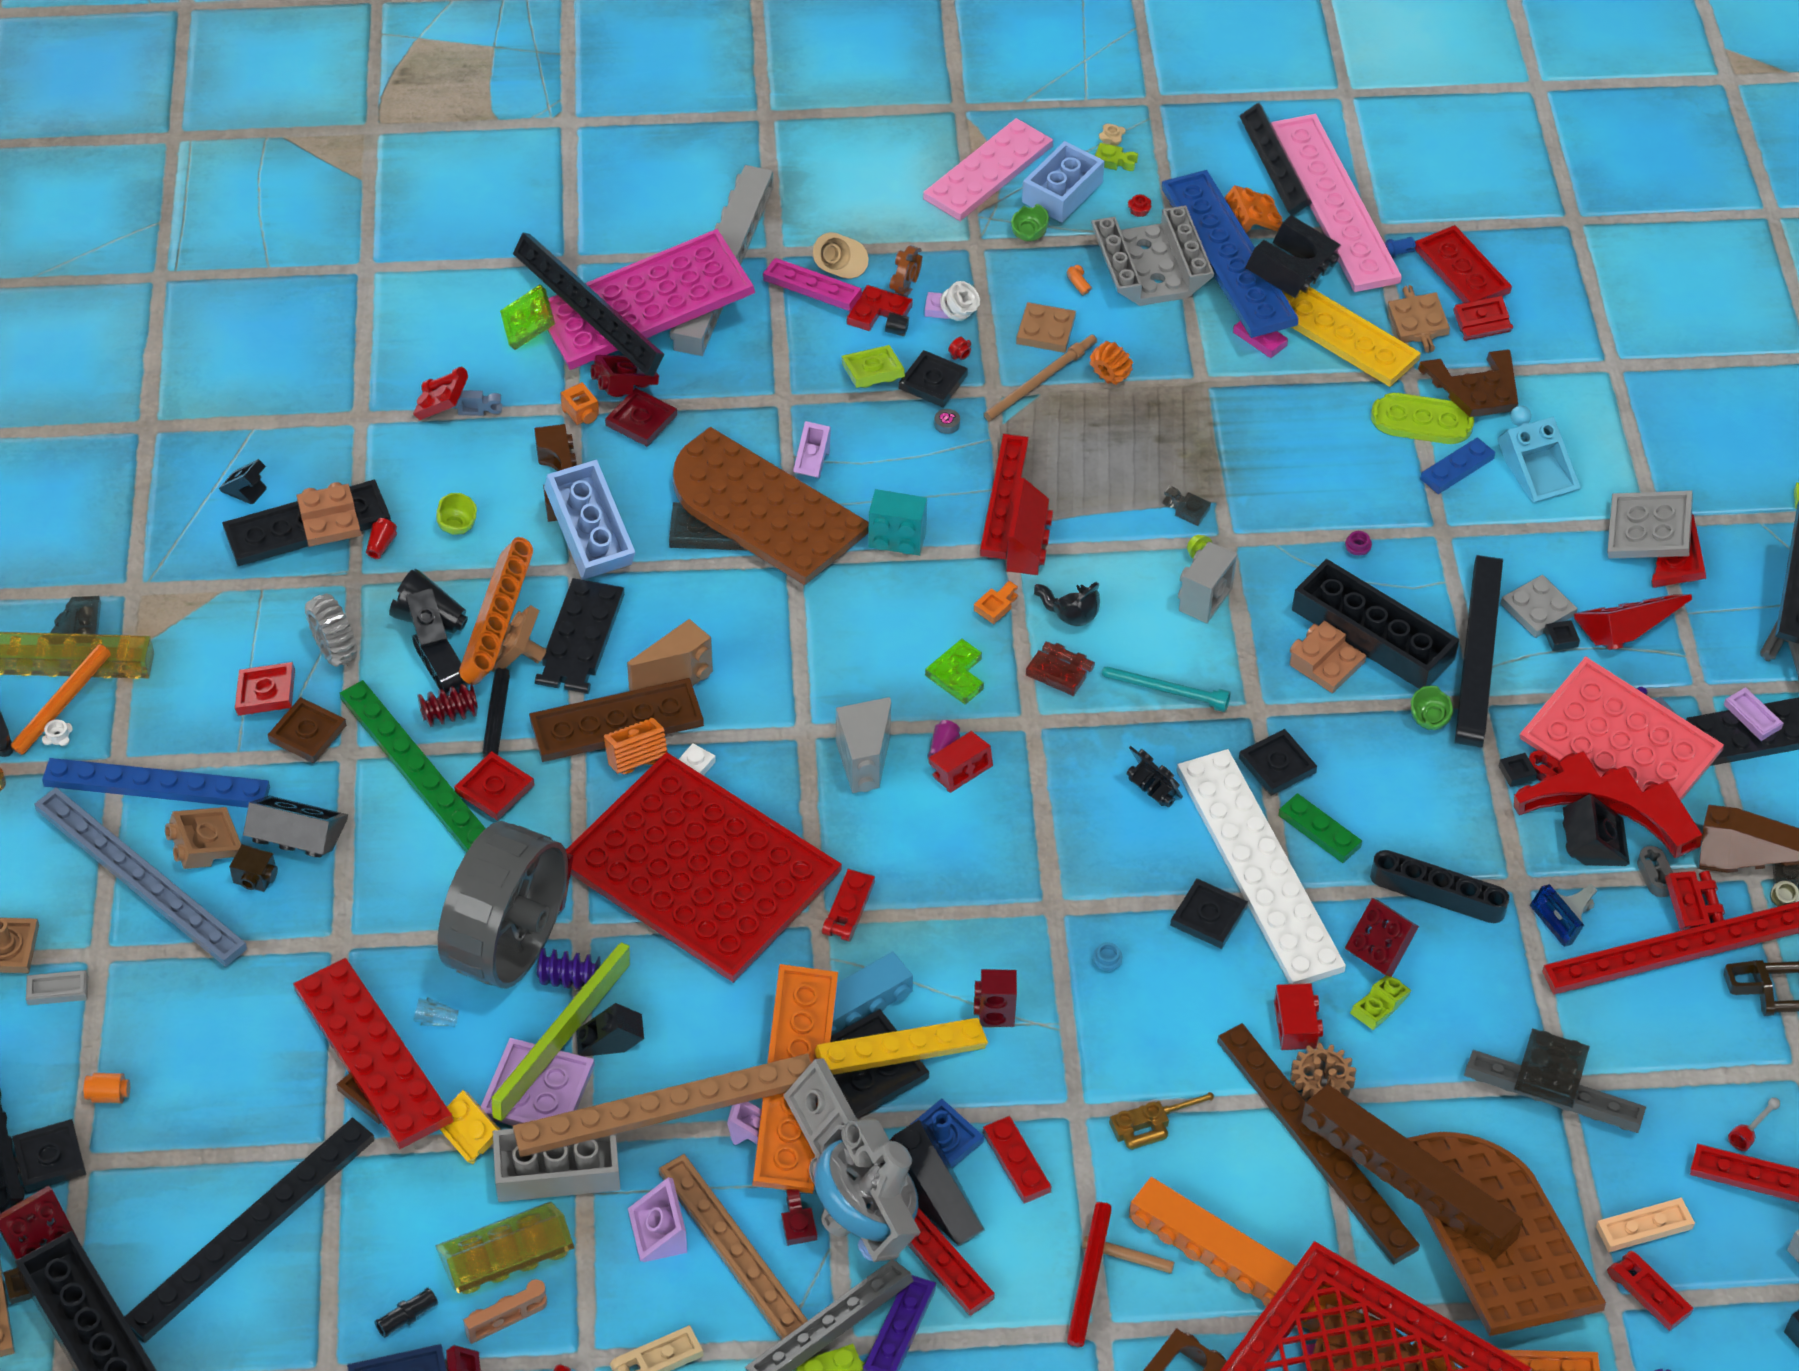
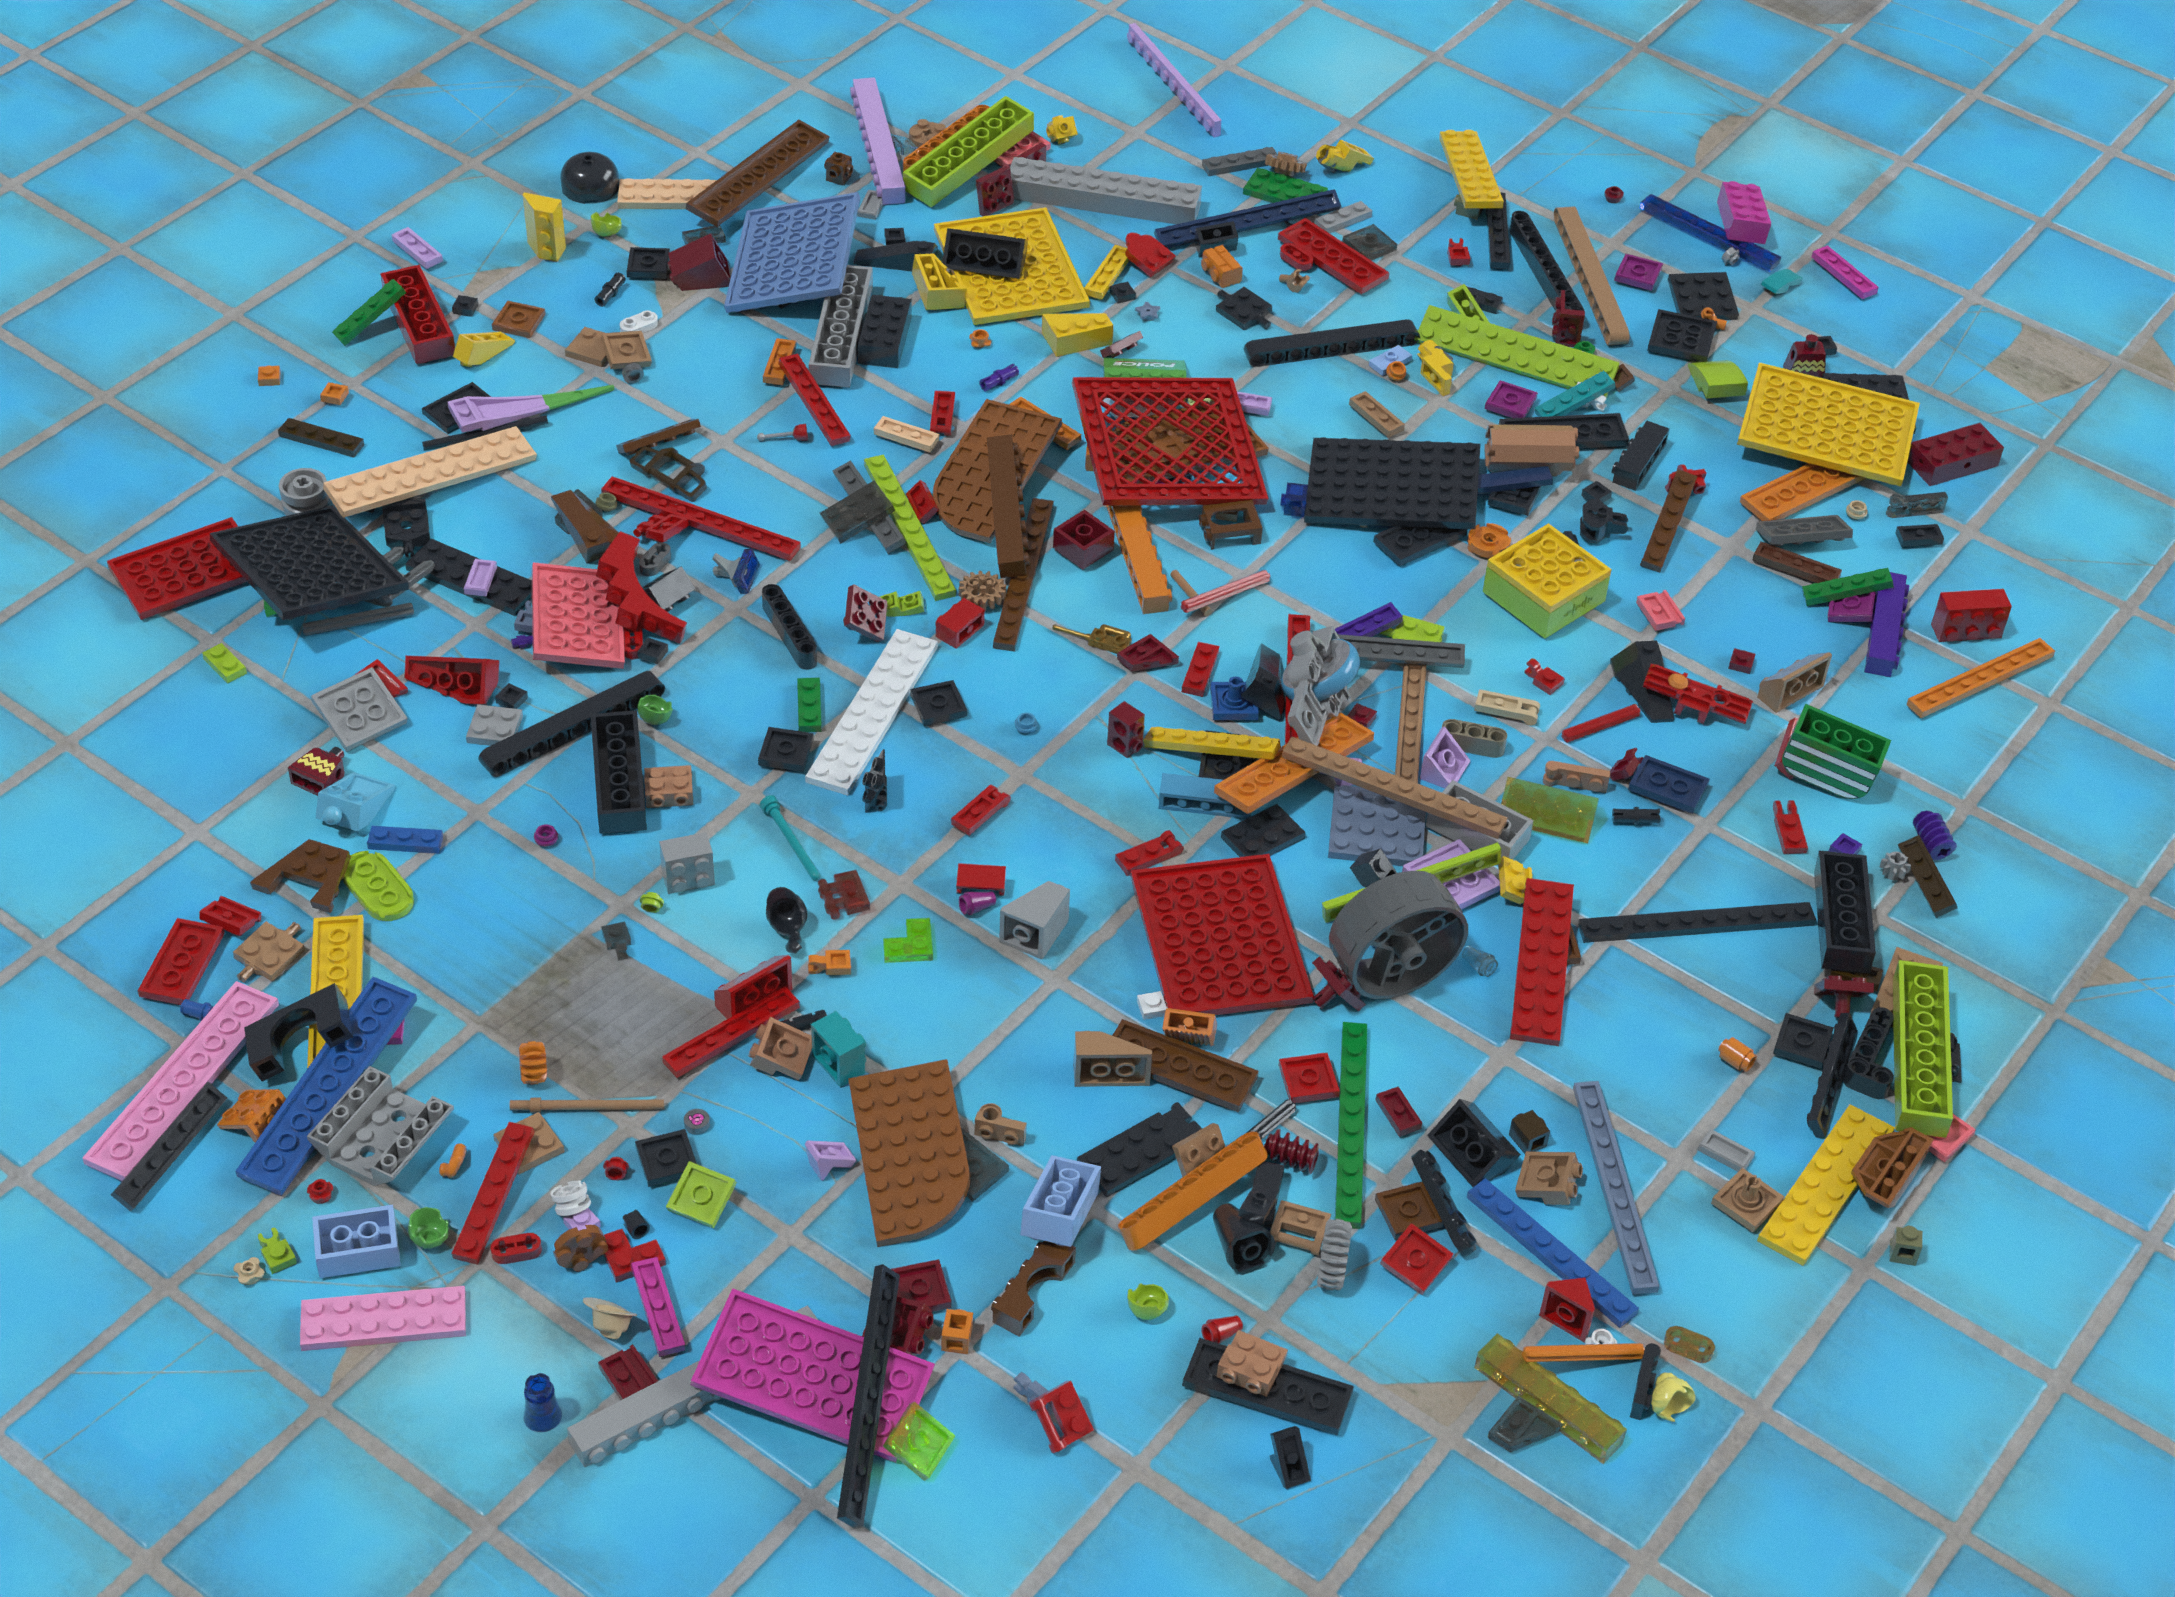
camera: 140 degrees left, 5 degrees down
none -> dark red torso [288,747,345,796]
none -> red plate [452,1122,535,1265]
none -> red beam [490,1233,542,1264]
none -> clear blue plant [523,1373,562,1432]
none -> dark red plate [598,1344,658,1401]
none -> nougat plate [748,1017,812,1080]
none -> black axle [781,1009,827,1031]
none -> lime plate [864,454,956,601]
none -> red plate [906,480,939,524]
none -> red plate [951,785,1011,836]
none -> medium nougat plate [974,1103,1027,1146]
none -> dark red brick [1053,509,1115,569]
none -> dark red wing [1117,634,1179,671]
none -> black plate [1221,804,1305,857]
none -> medium nougat plate [1270,1200,1331,1256]
none -> sand blue plate [1328,784,1426,866]
none -> dark red plate [1375,1086,1422,1137]
none -> black piece [1411,1149,1477,1257]
none -> dark tan beam [1442,719,1507,758]
none -> red slope [1539,1278,1595,1343]

